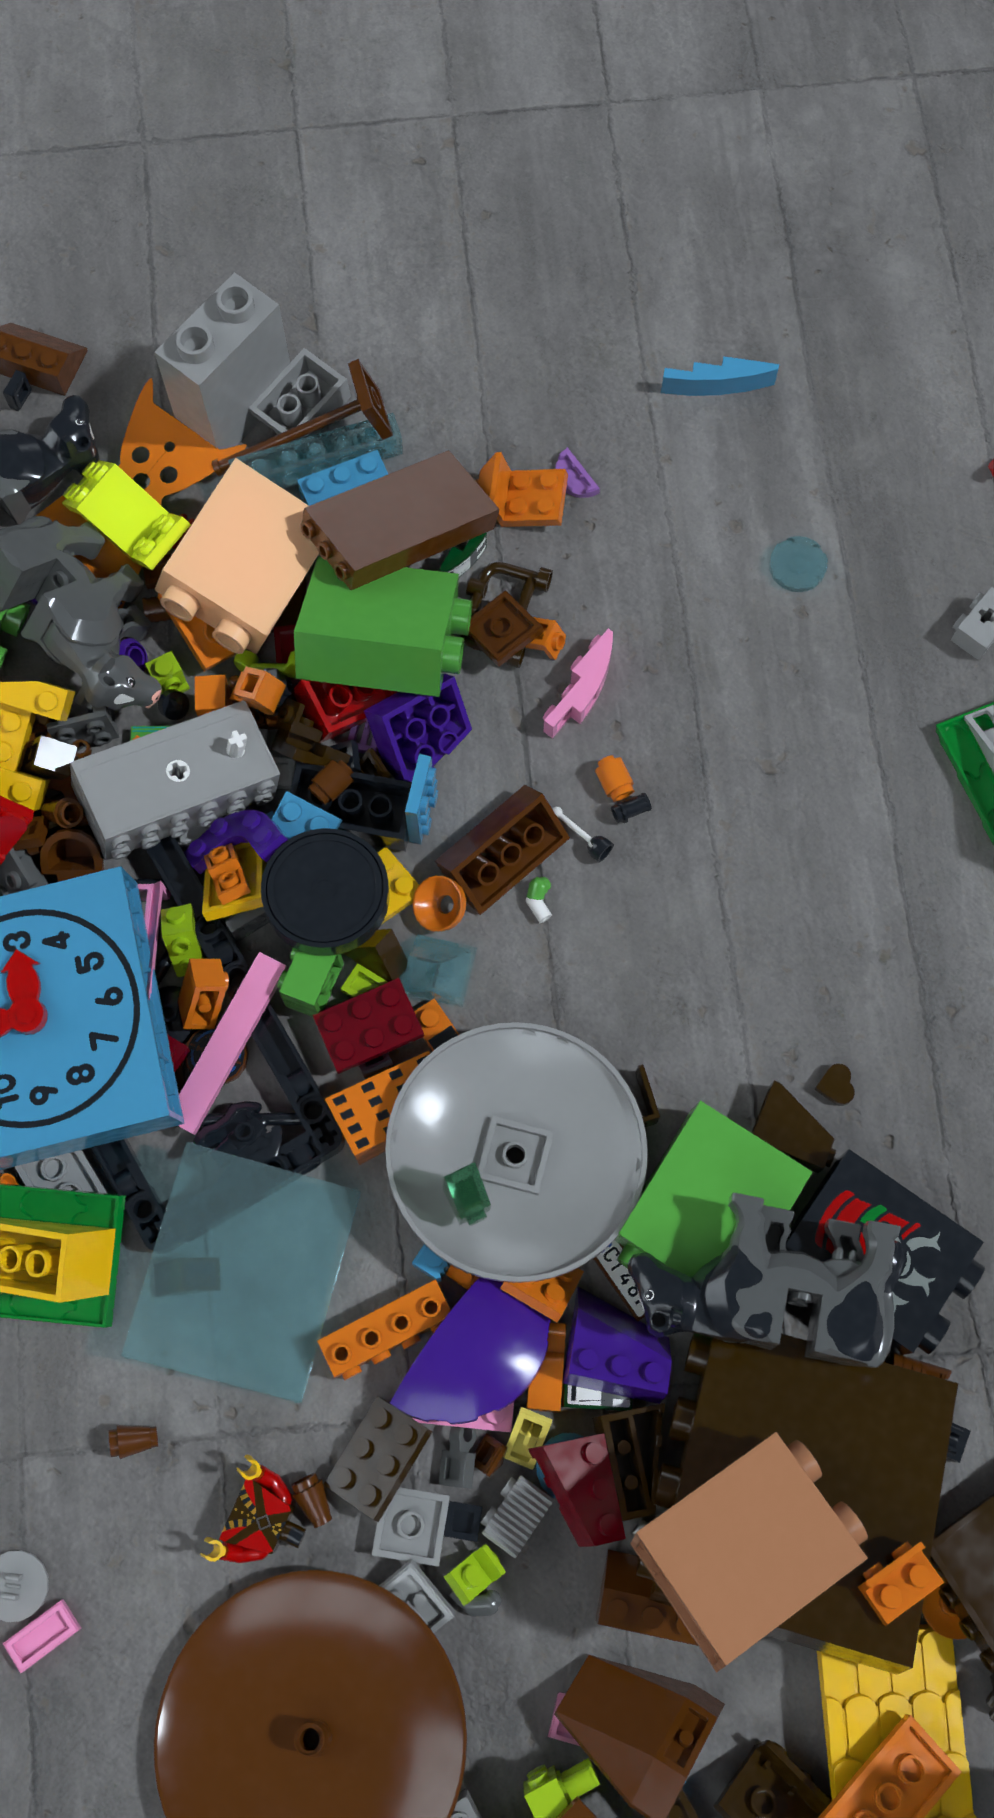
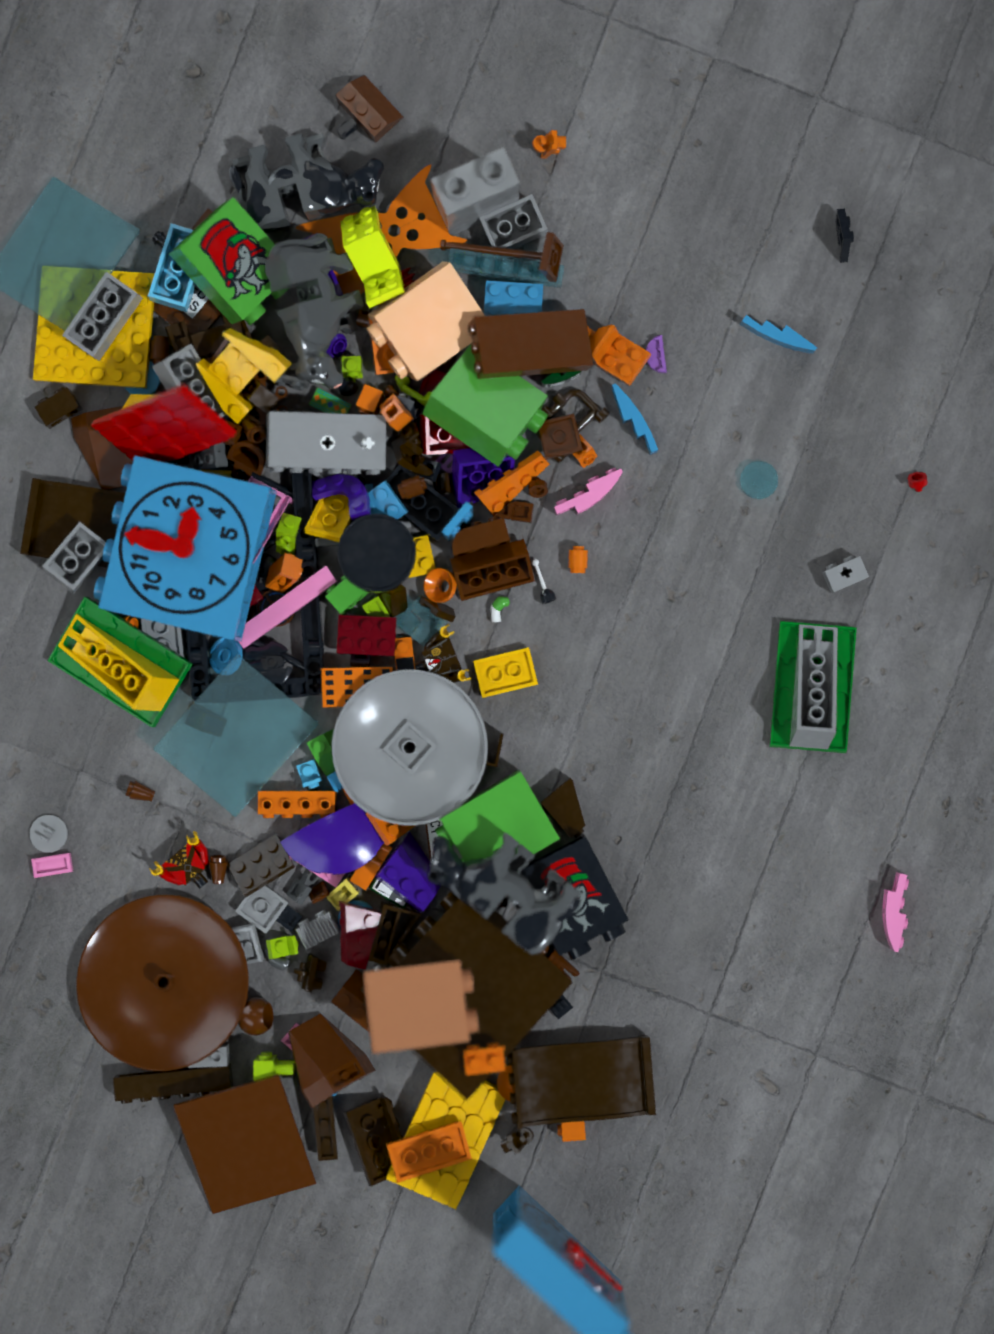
camera: 30 degrees right, 15 degrees up
orange slope [204,843,251,905] -> none
clear green slope [443,1162,491,1226] -> none
black pin [611,792,652,824] -> none
dark brown tile [814,1064,855,1106] -> none
none -> dark azure tile [210,638,243,675]
none -> reddish brown helmet [238,997,274,1036]
none -> dark brown hips [293,954,327,992]
none -> medium azure bracket [296,759,323,790]
none -> bright green slope [307,729,335,776]
none -> dark brown torso [415,624,471,683]
none -> dark brown tile [419,596,456,622]
none -> reddish brown brick [452,516,510,557]
none -> yellow plate [473,647,538,698]
none -> orange wing [474,451,550,516]
none -> reddish brown slope [495,501,534,523]
none -> reddish brown tile [528,478,548,498]
none -> orange hips [532,130,566,159]
none -> dark azure slope [611,383,658,455]
none -> black wing [835,208,854,263]

